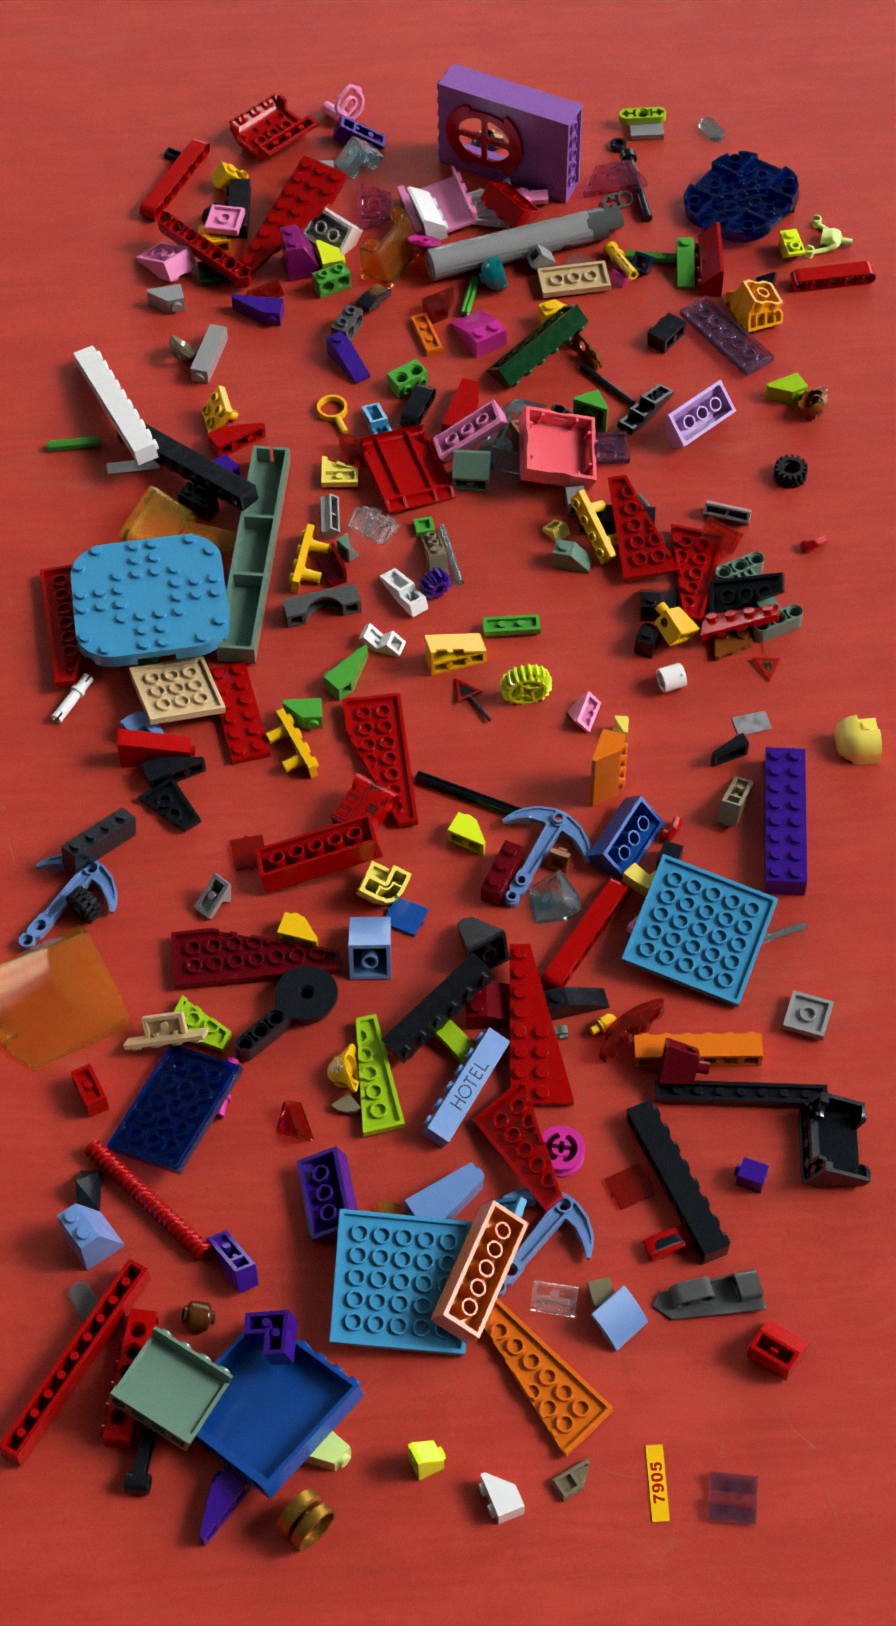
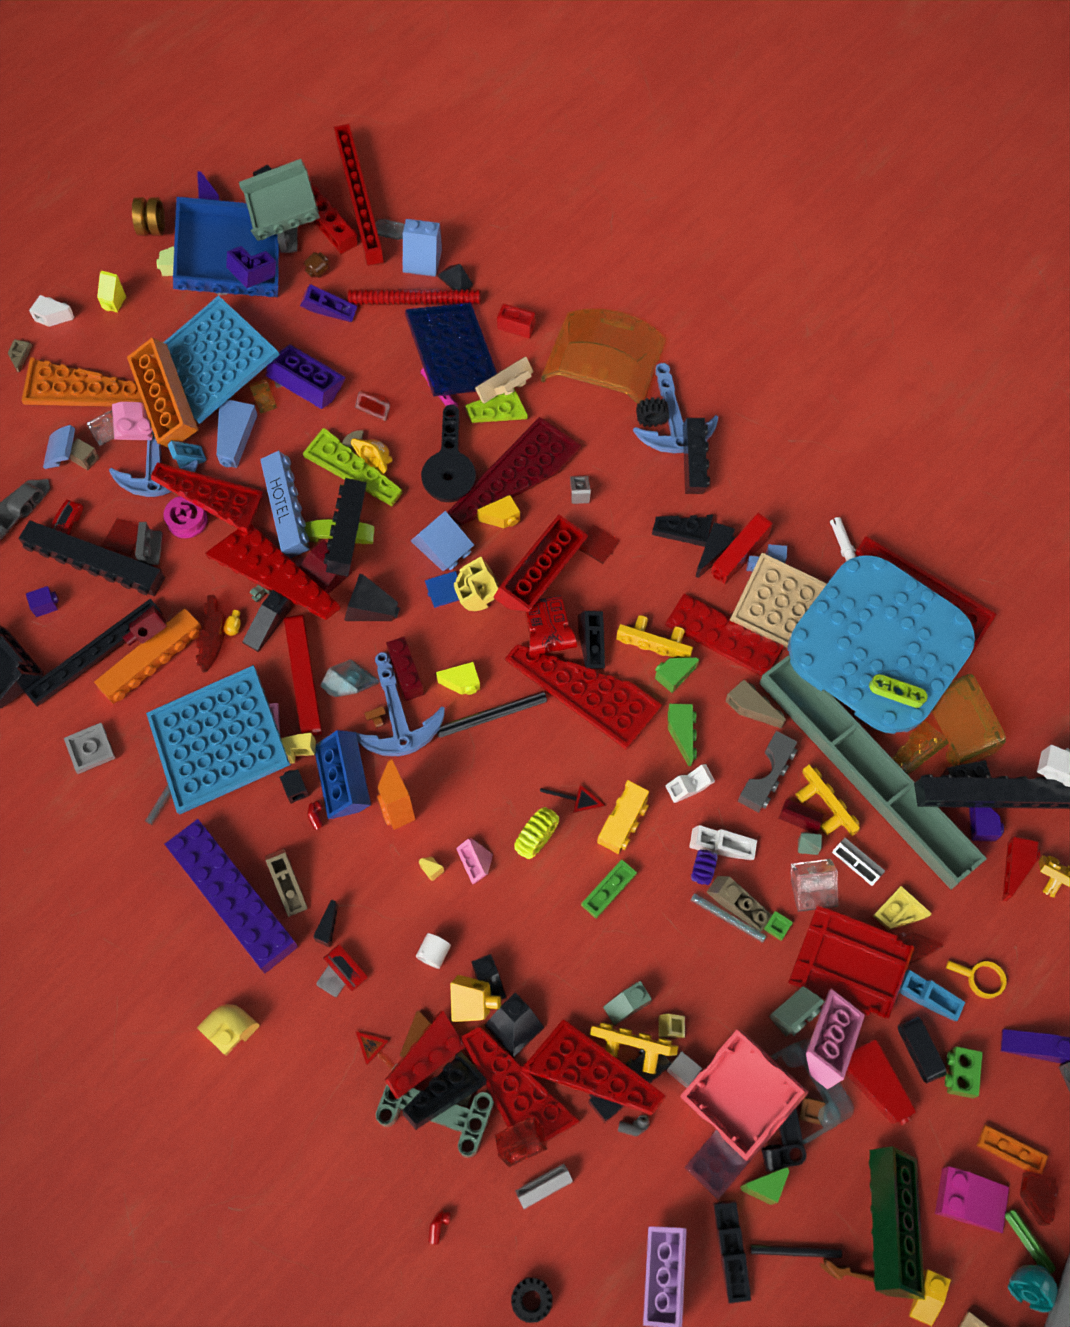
camera: 135 degrees right, 10 degrees up
none -> bright pink slope [112,402,153,440]
none -> dark grey bracket [135,522,163,565]
none -> red slope [323,944,368,991]
none -> black slope [578,611,605,669]
none -> dark tan slope [725,680,786,728]
none -> lime beam [869,674,928,708]

